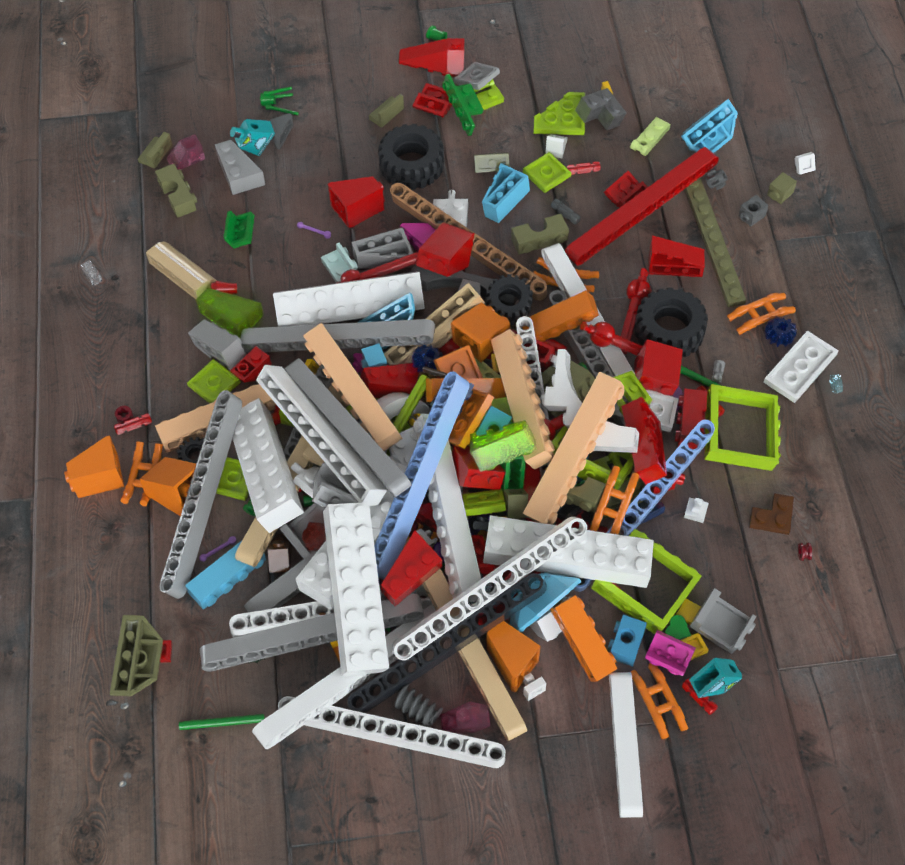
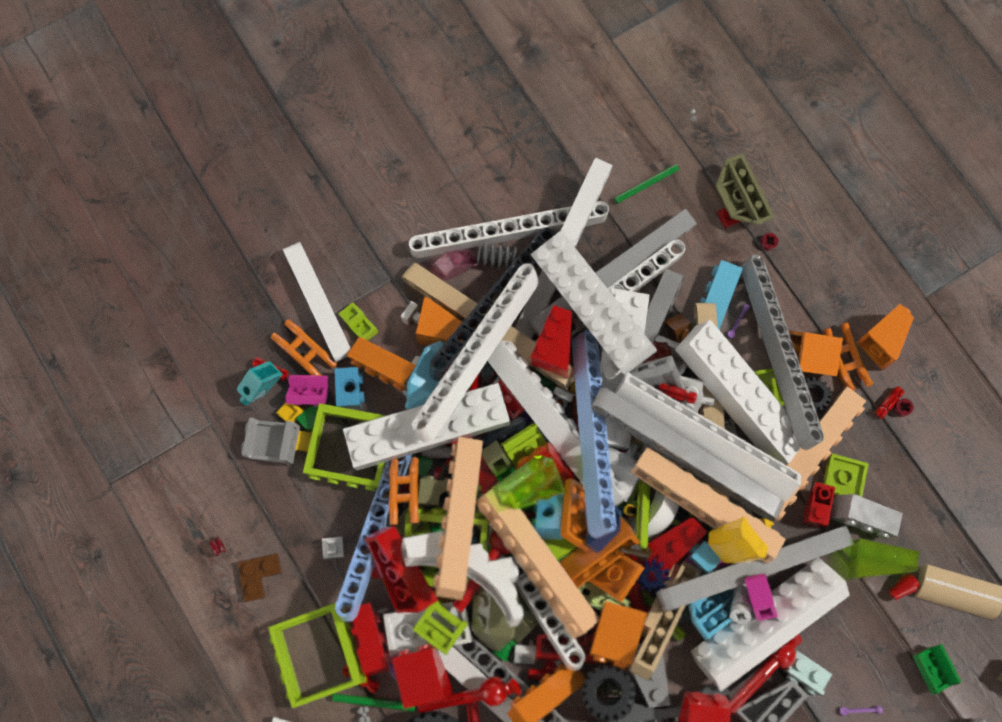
camera: 150 degrees right, 15 degrees up
none -> lime slope [338,302,378,341]
none -> red axle [658,383,697,404]
none -> yellow slope [708,516,769,563]
none -> white axle [730,583,752,624]
none -> dark pink slope [744,573,778,622]
none -> dark red bush [760,233,779,251]

